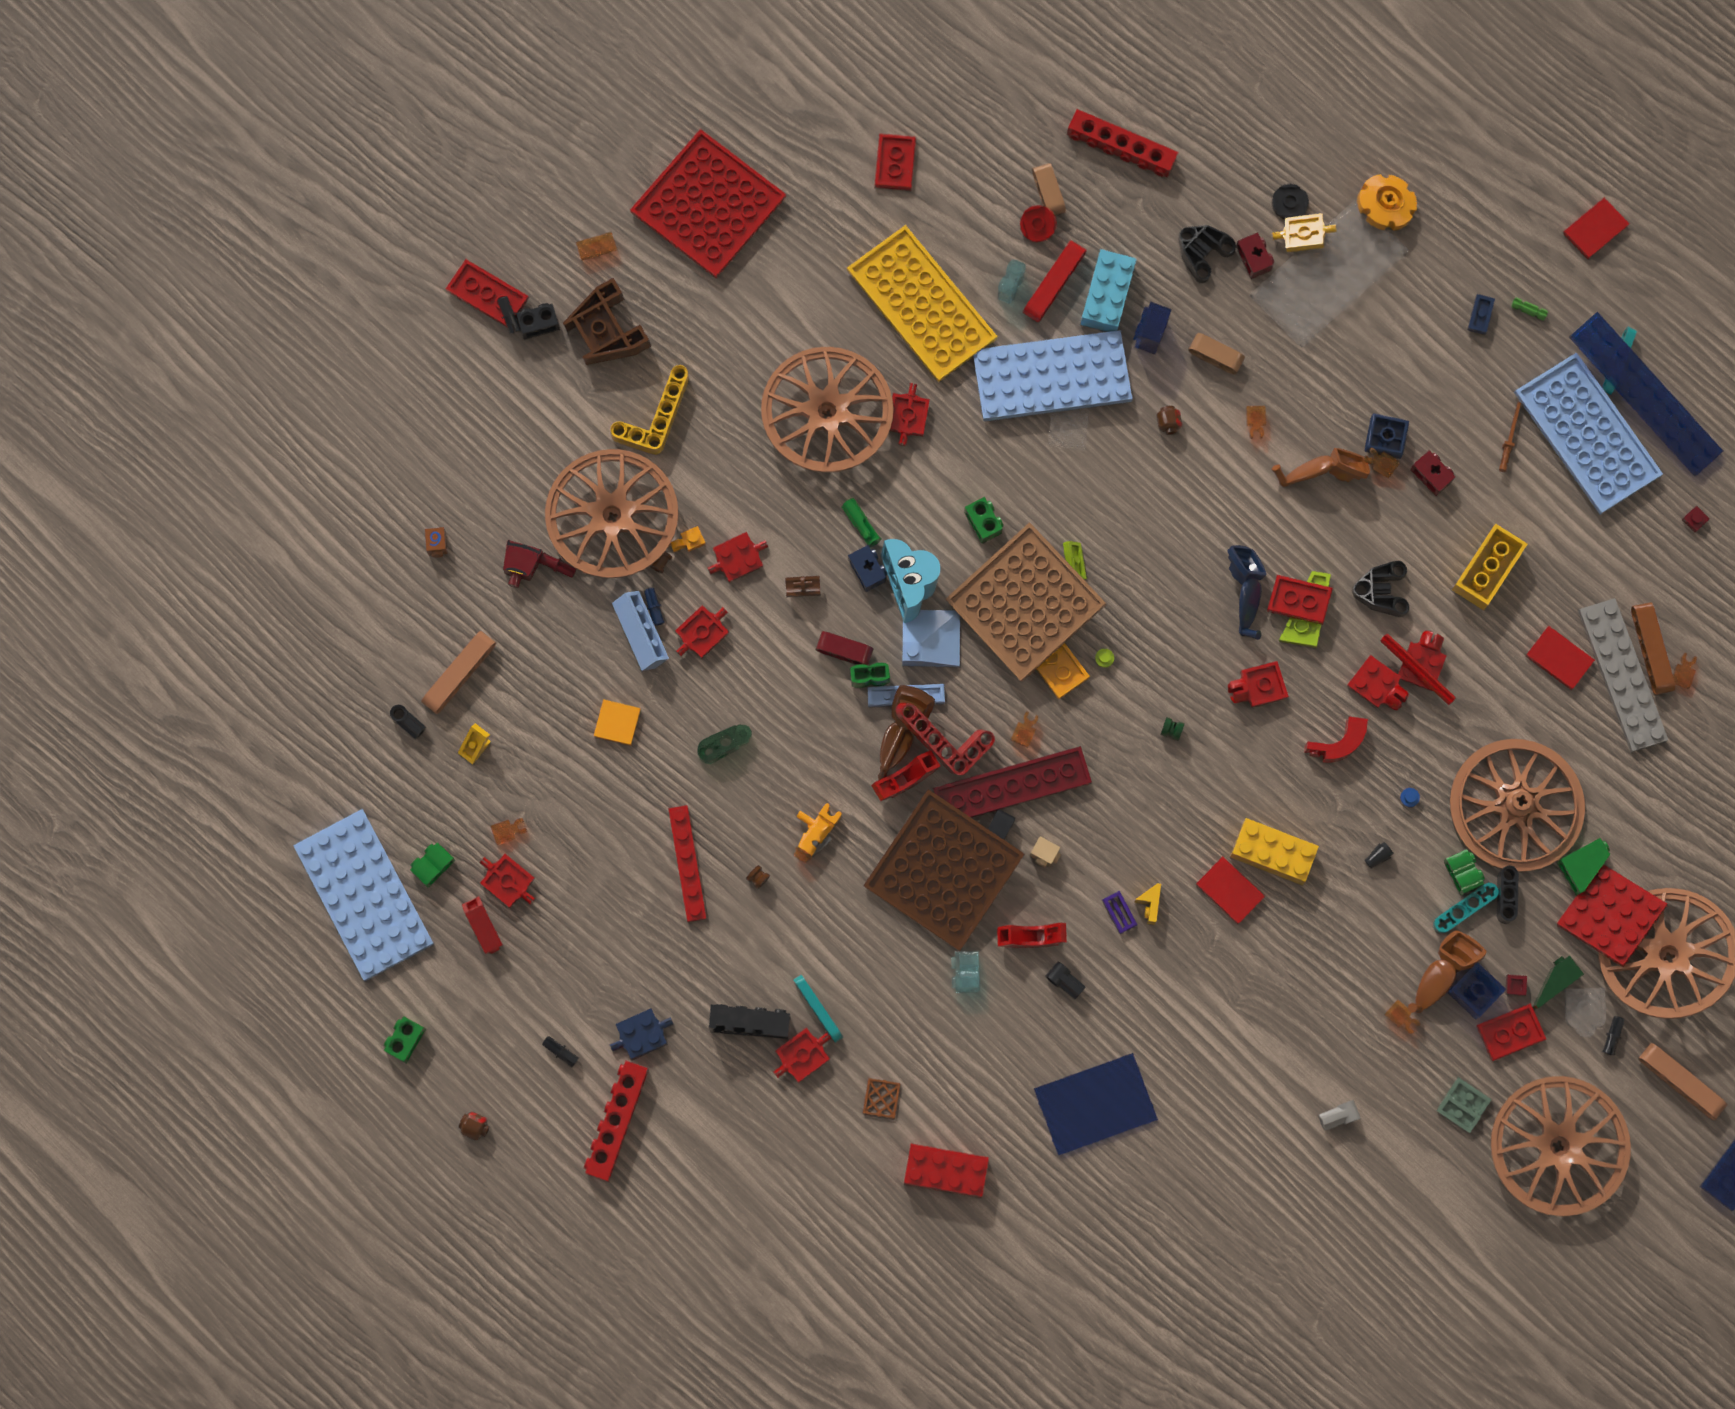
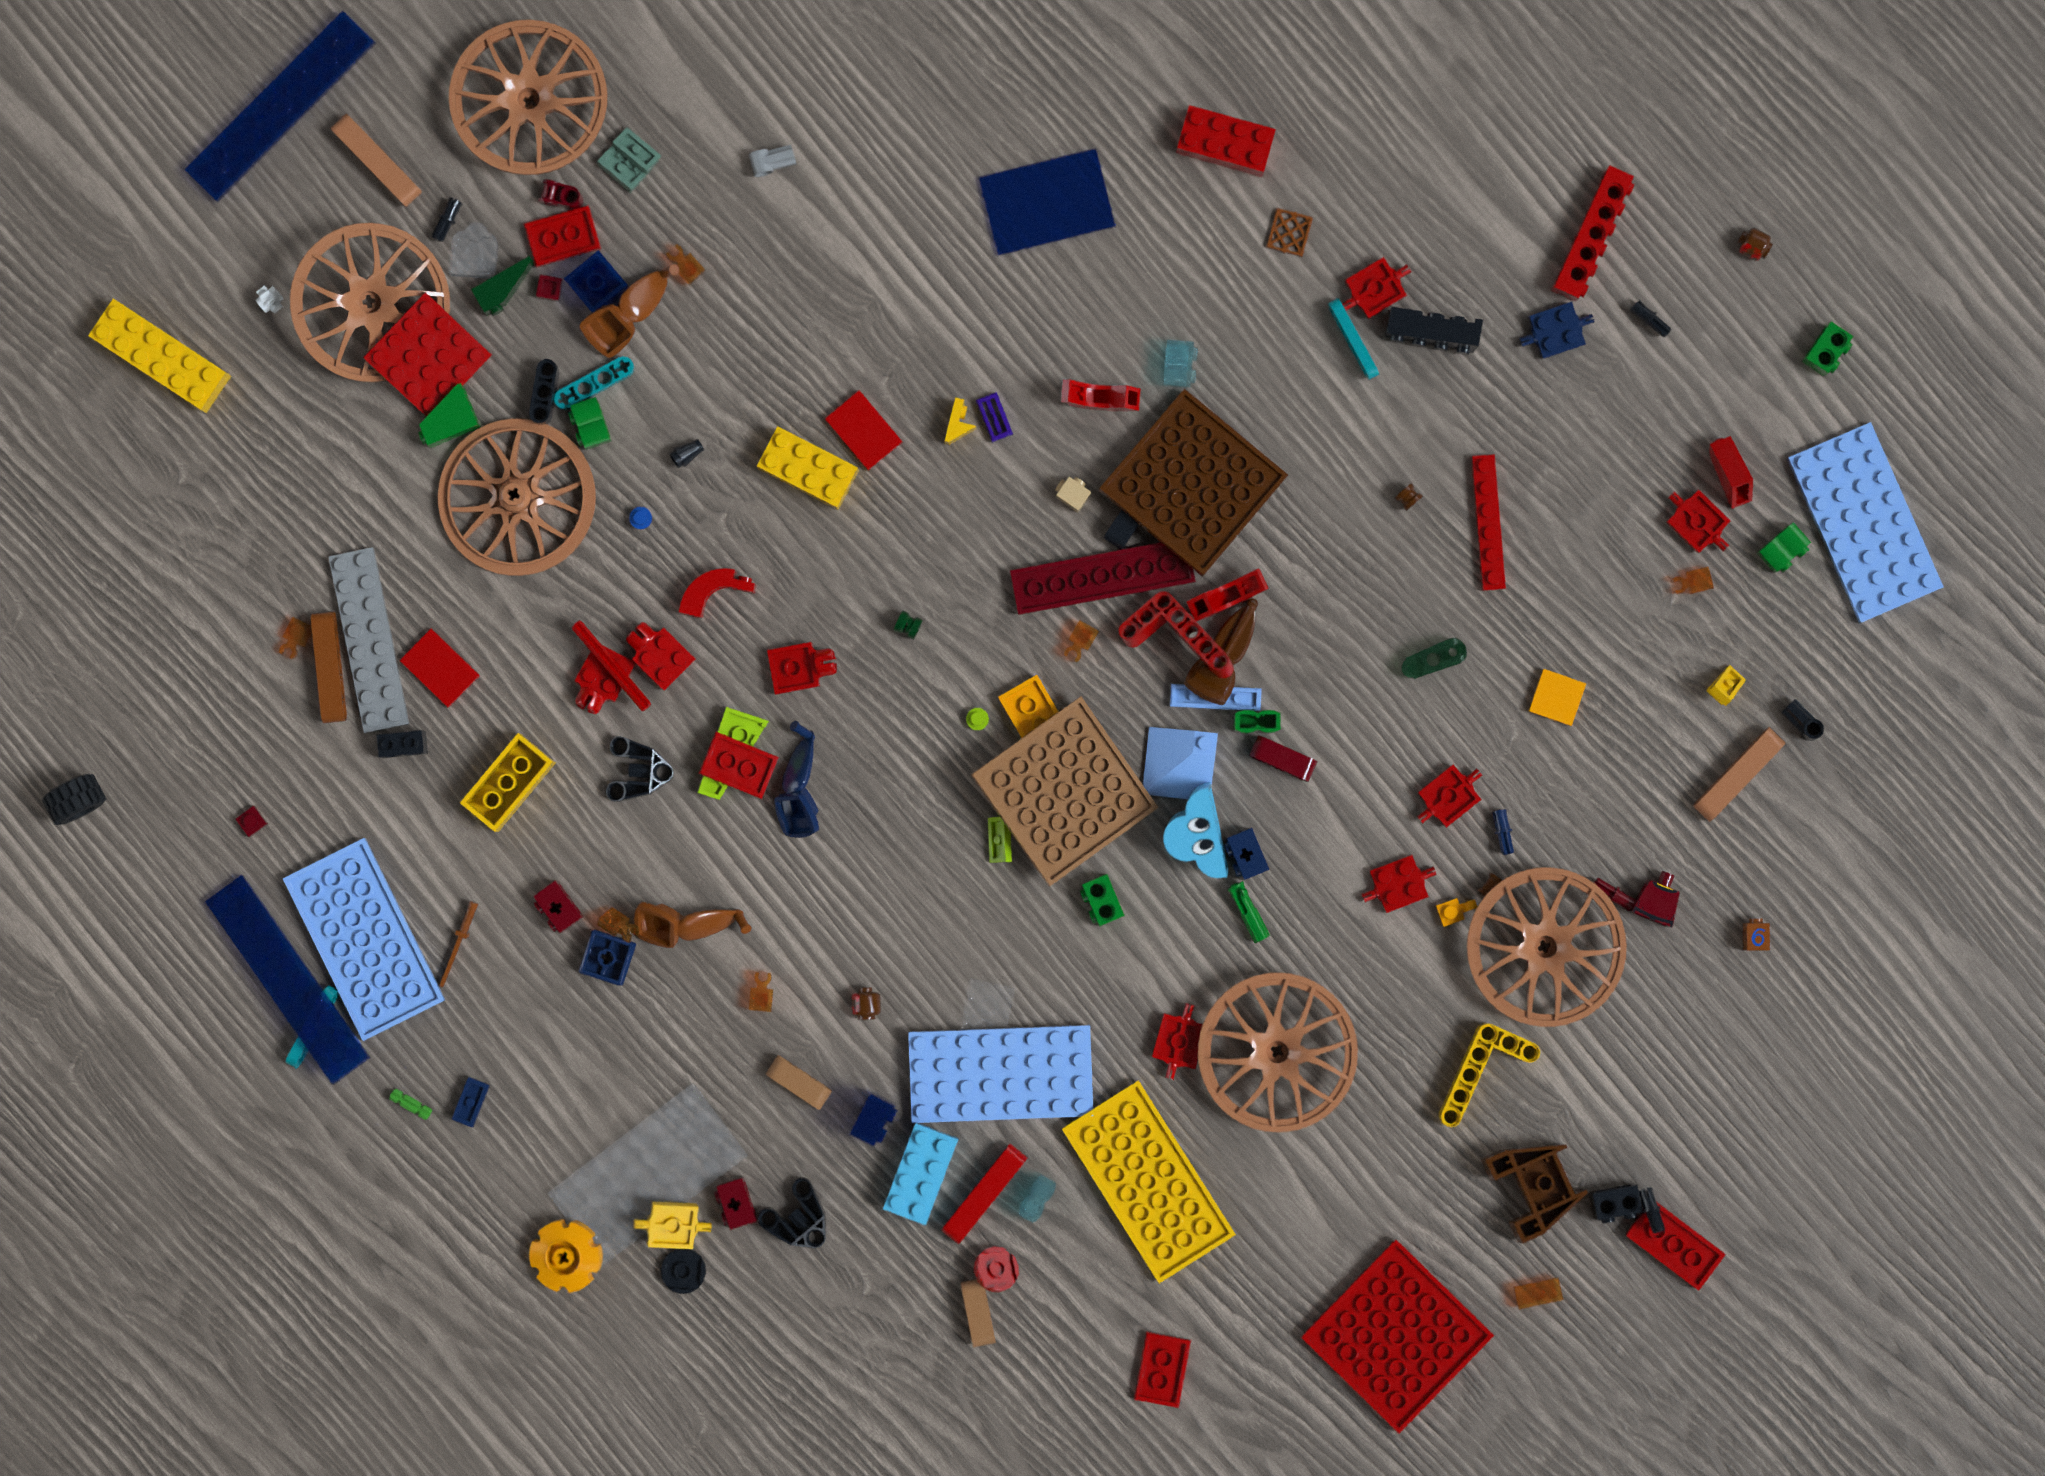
camera: 175 degrees left, 10 degrees up
light blue brick [612,591,669,671] -> none
reddish brown hips [785,576,821,597] -> none
light orange piece [793,803,842,863] -> none
black piece [1045,961,1086,1000] -> none
red brick [1067,109,1178,178] -> none
red tile [1563,197,1629,260] -> none
none -> black brick [376,730,428,759]
none -> dark red piece [538,179,584,210]

